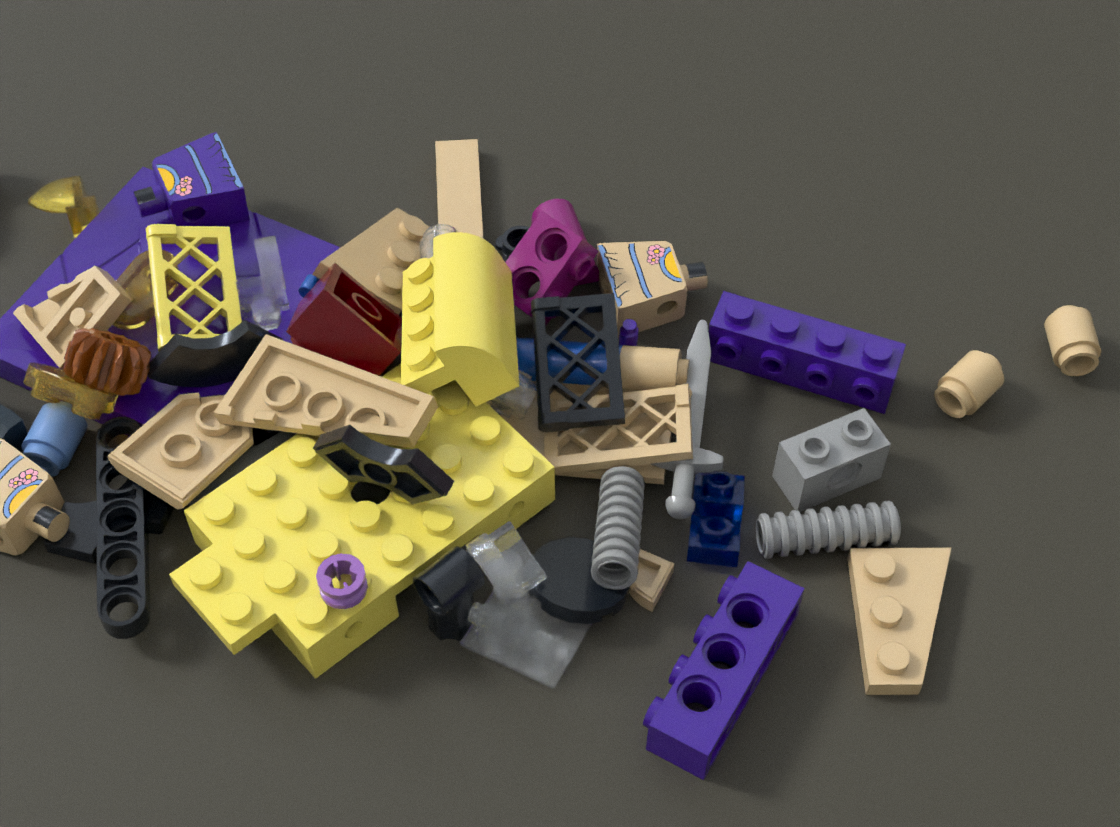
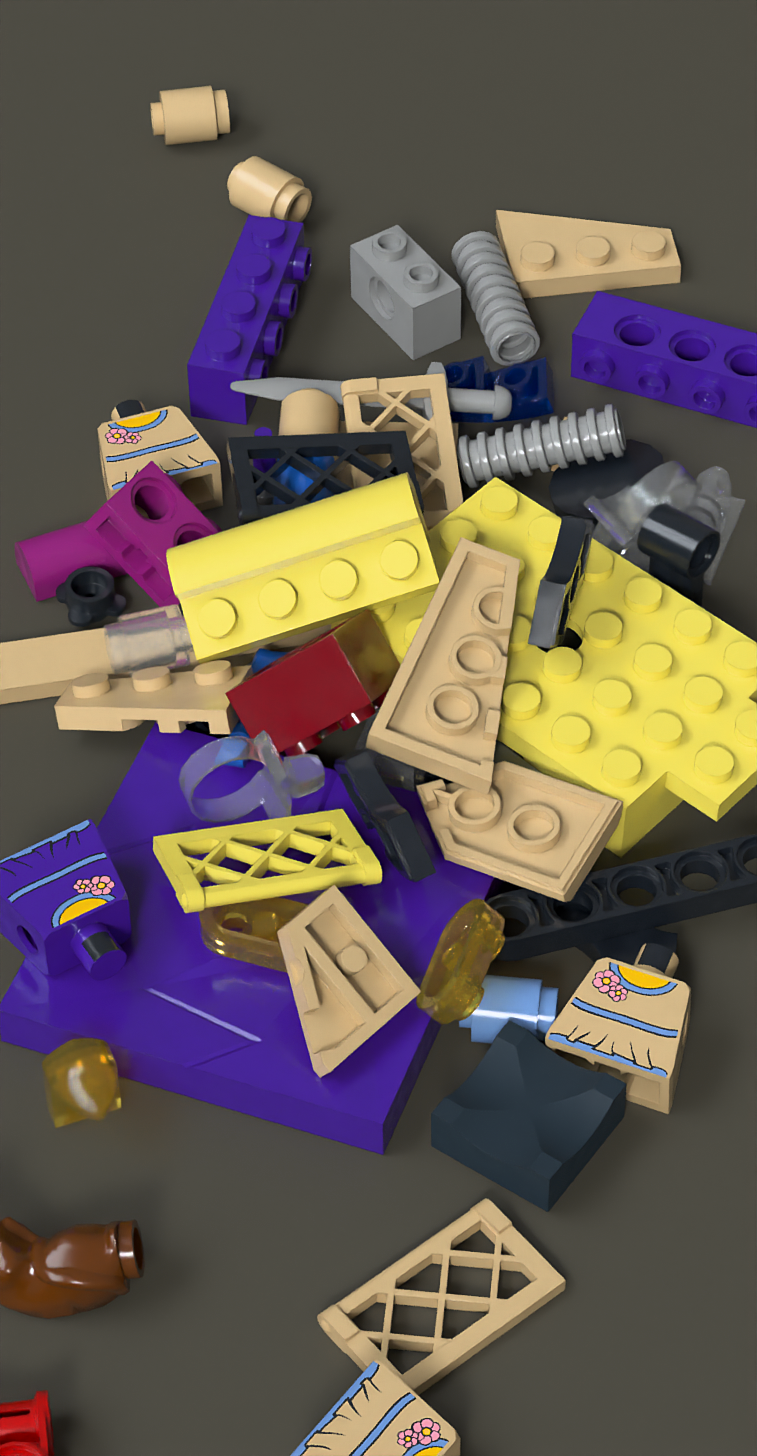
camera: 95 degrees left, 5 degrees down
dark orange gear [63,328,151,396] -> none
medium lavender bush [316,553,368,609] -> none

